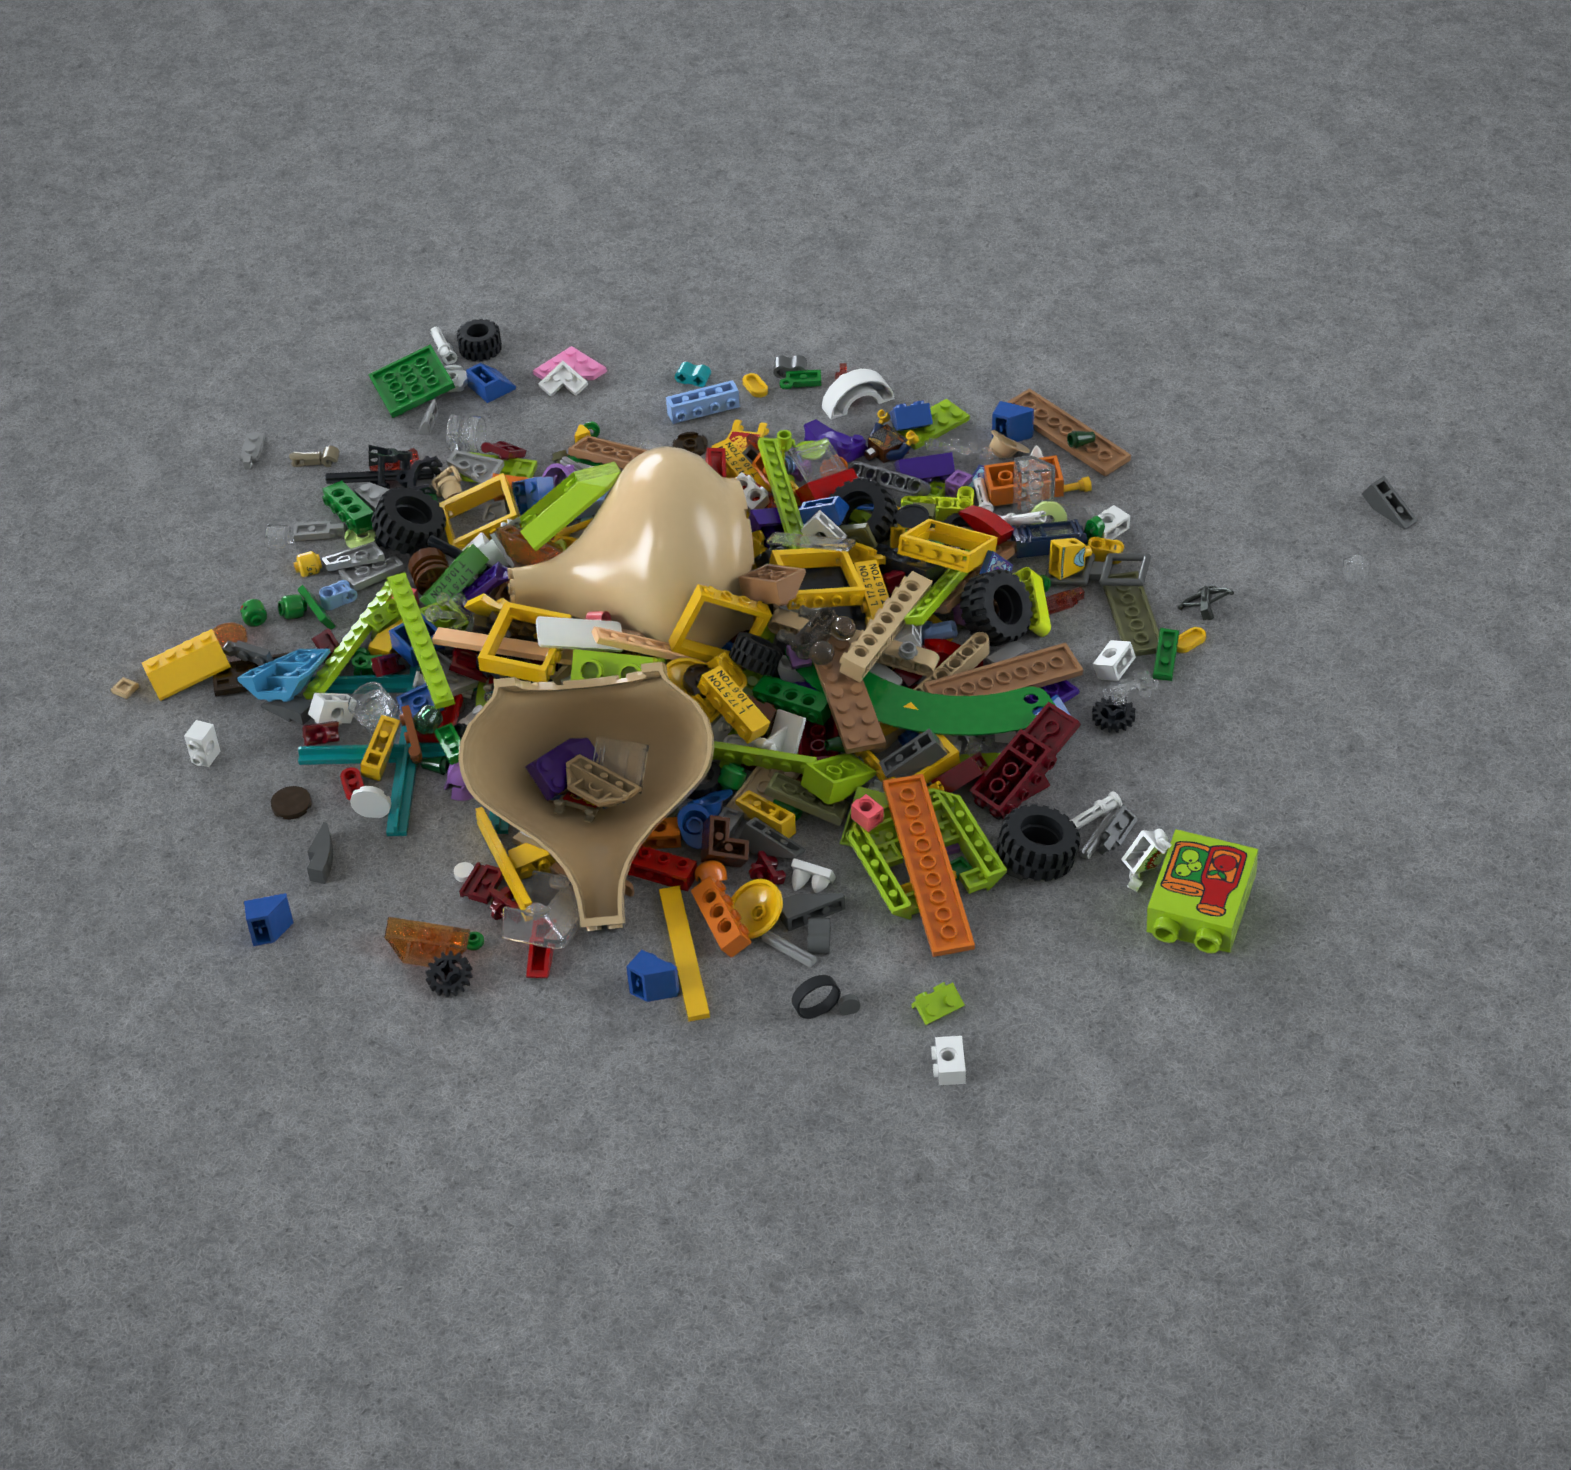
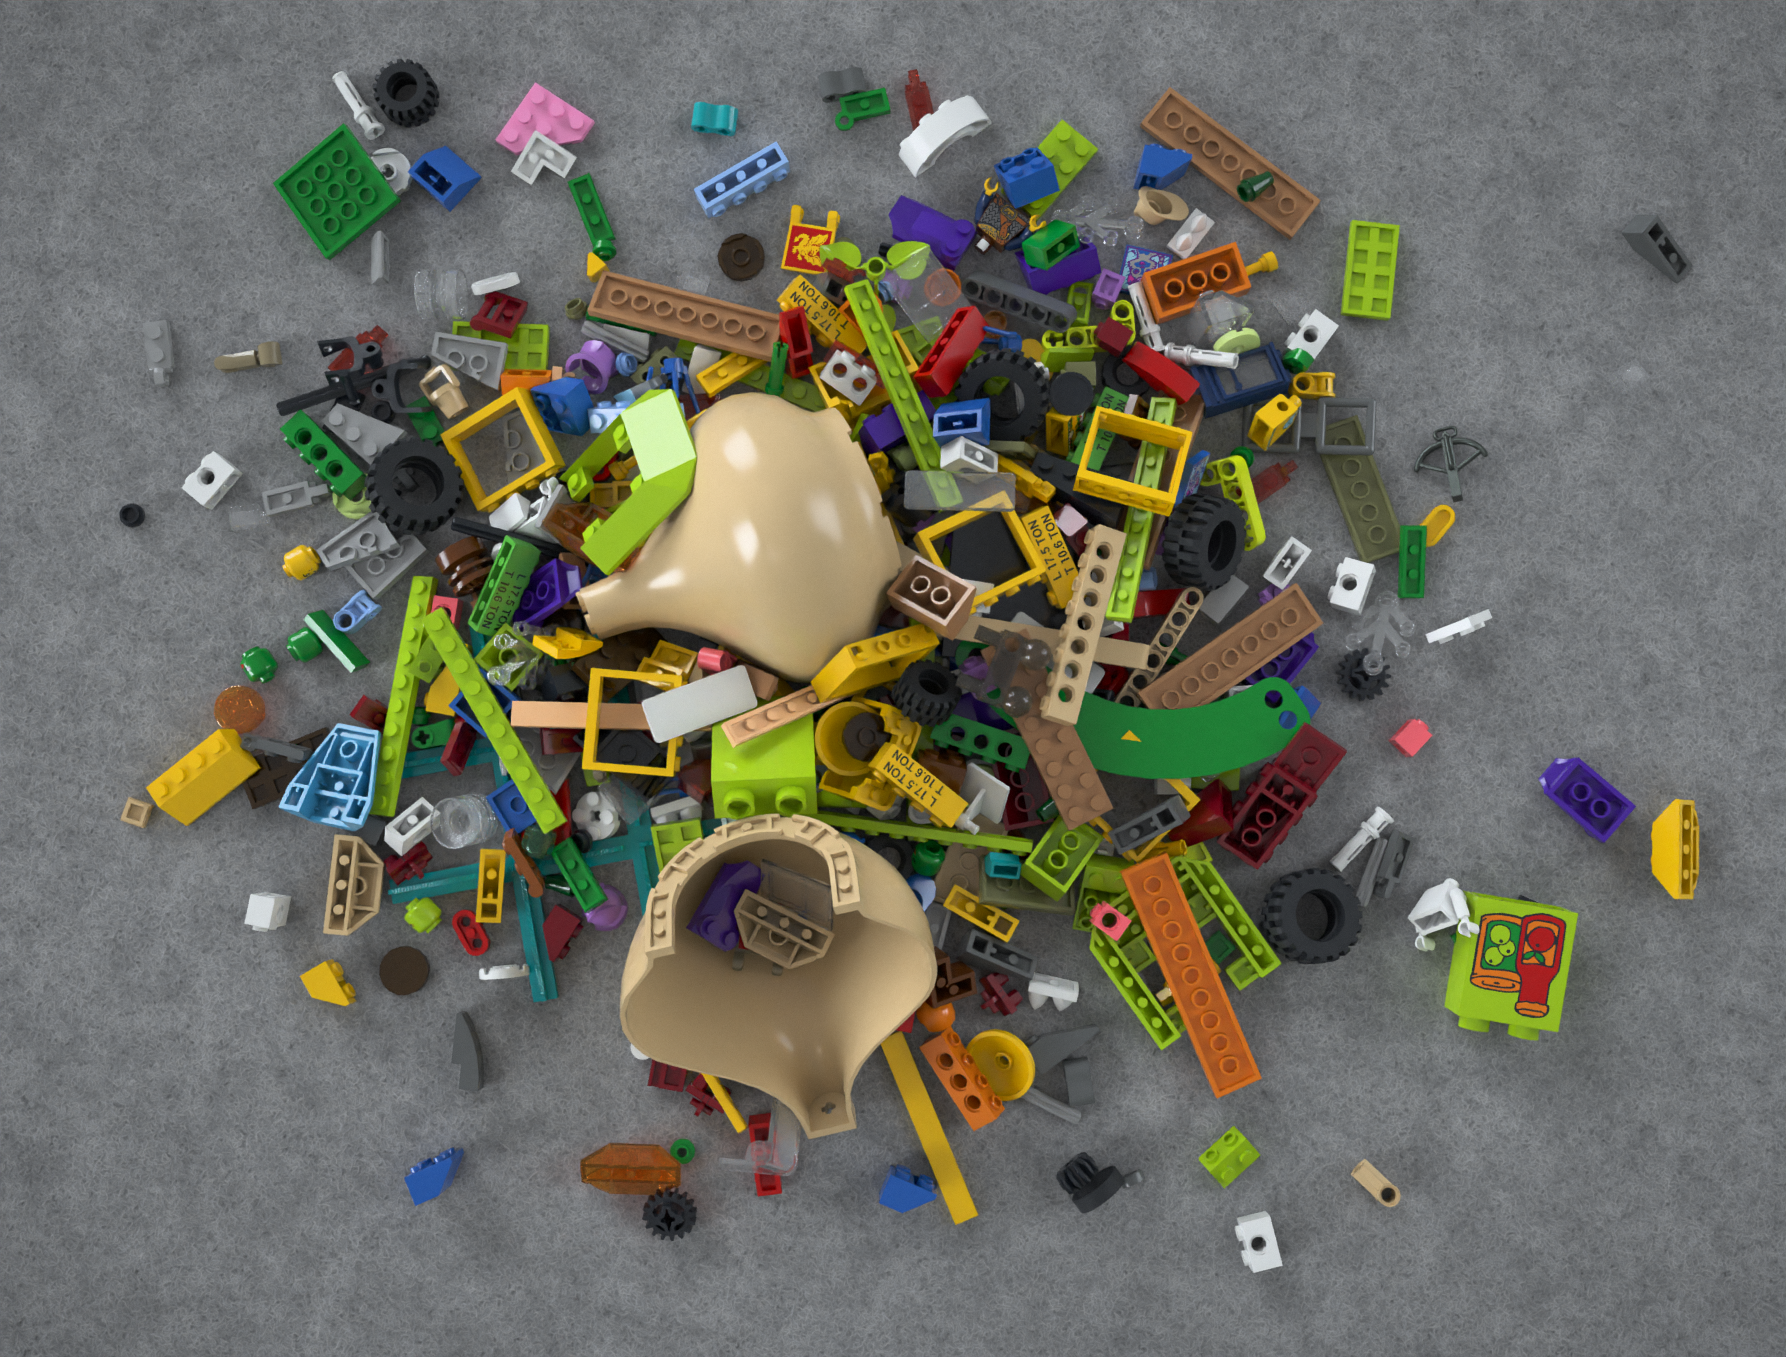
camera: 10 degrees left, 40 degrees up
yellow tile [743,373,768,398] -> none
light grey plate [898,641,918,660] -> none
none -> black plate [119,503,145,528]
none -> white brick [182,451,243,510]
none -> yellow slope [300,959,356,1006]
none -> tan wedge [323,834,385,936]
none -> lime head [404,897,442,934]
none -> white tile [471,272,520,295]
none -> dark red slope [542,904,584,962]
none -> green tile [567,173,616,247]
none -> teal piece [984,852,1022,879]
none -> green brick [1022,219,1080,271]
none -> black gear [1056,1152,1098,1194]
none -> dark red brick [1093,317,1134,358]
none -> white slope [1263,536,1312,590]
none -> lime plate [1341,220,1400,321]
none -> tan piece [1351,1159,1401,1207]
none -> coral brick [1389,719,1433,757]
none -> white plate [1425,609,1492,644]
none -> dark purple slope [1538,757,1636,843]
none -> yellow wedge [1650,799,1699,899]

